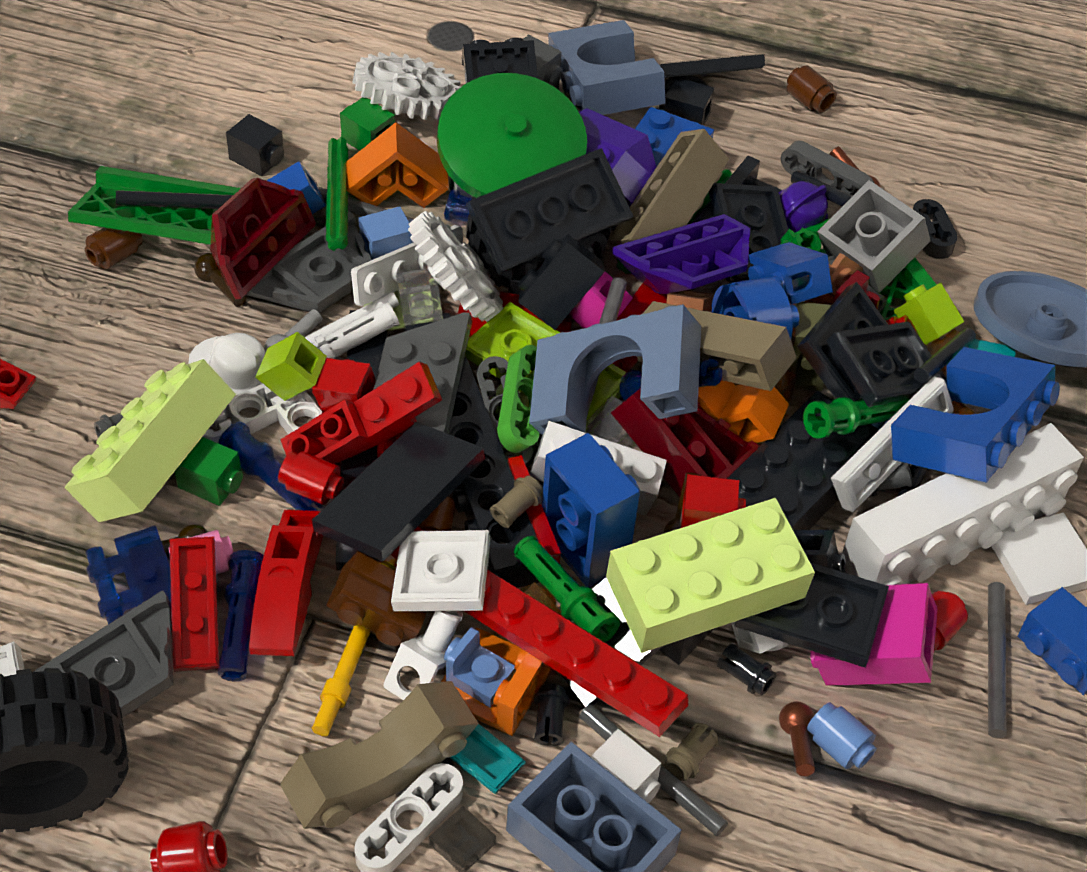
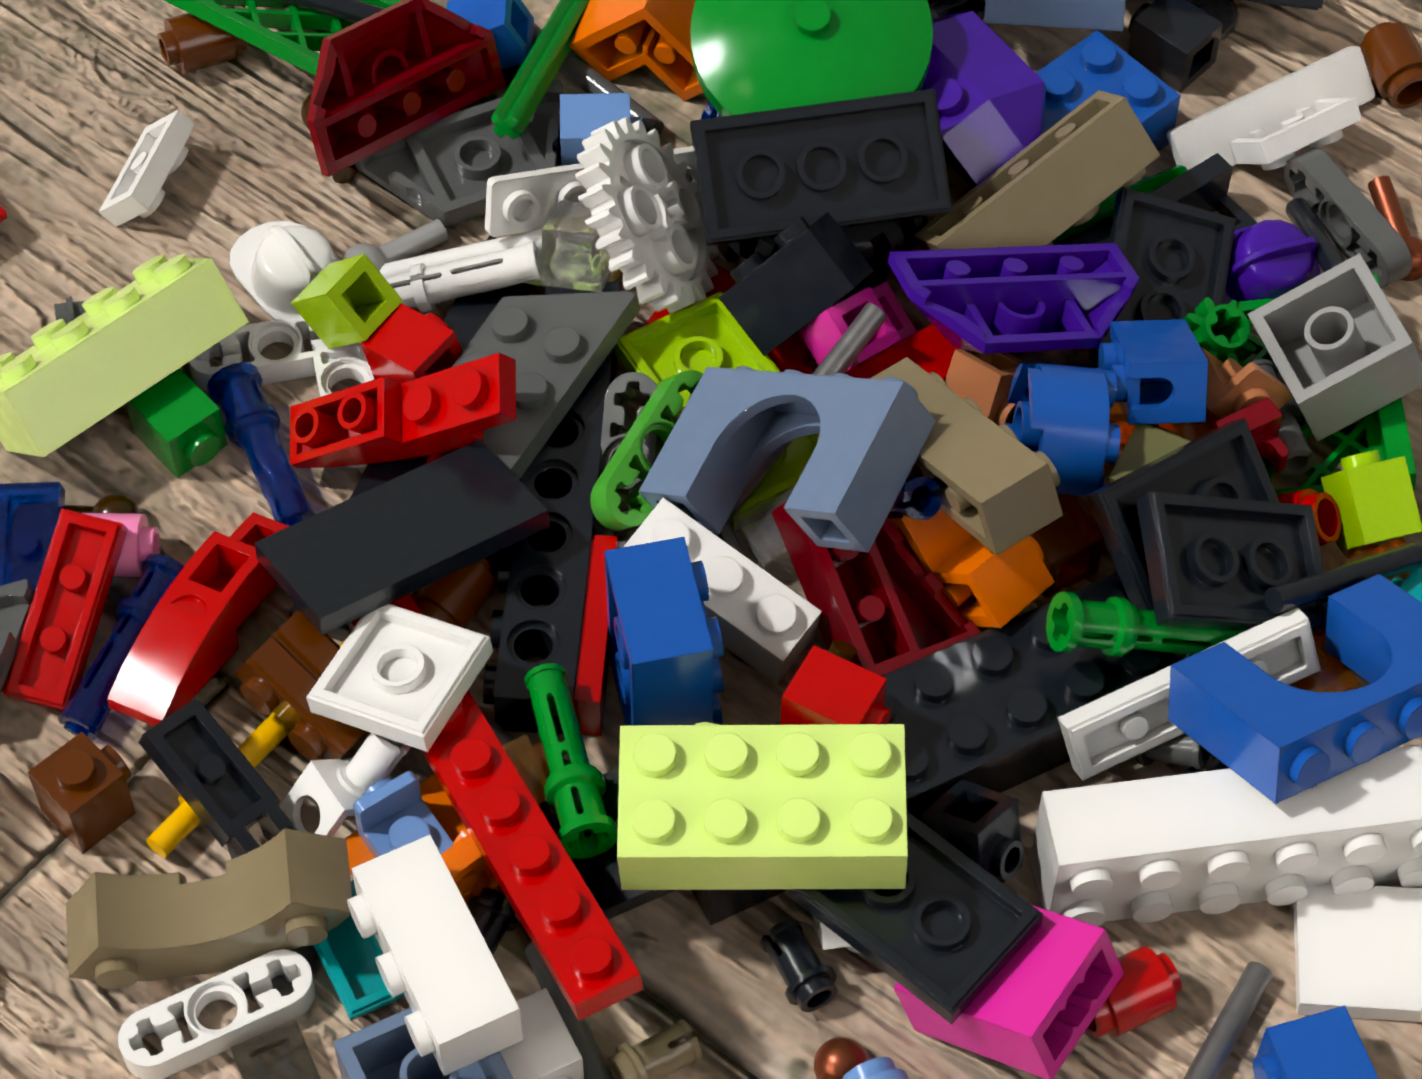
camera: 25 degrees right, 5 degrees up
red brick [278,451,344,505] -> none
dark tan pin [490,475,543,528] -> none
none -> reddish brown brick [28,732,136,854]
none -> white plate [99,110,196,227]
none -> black hinge [138,698,296,859]
none -> white brick [347,835,523,1076]
none -> white bracket [1167,46,1375,171]

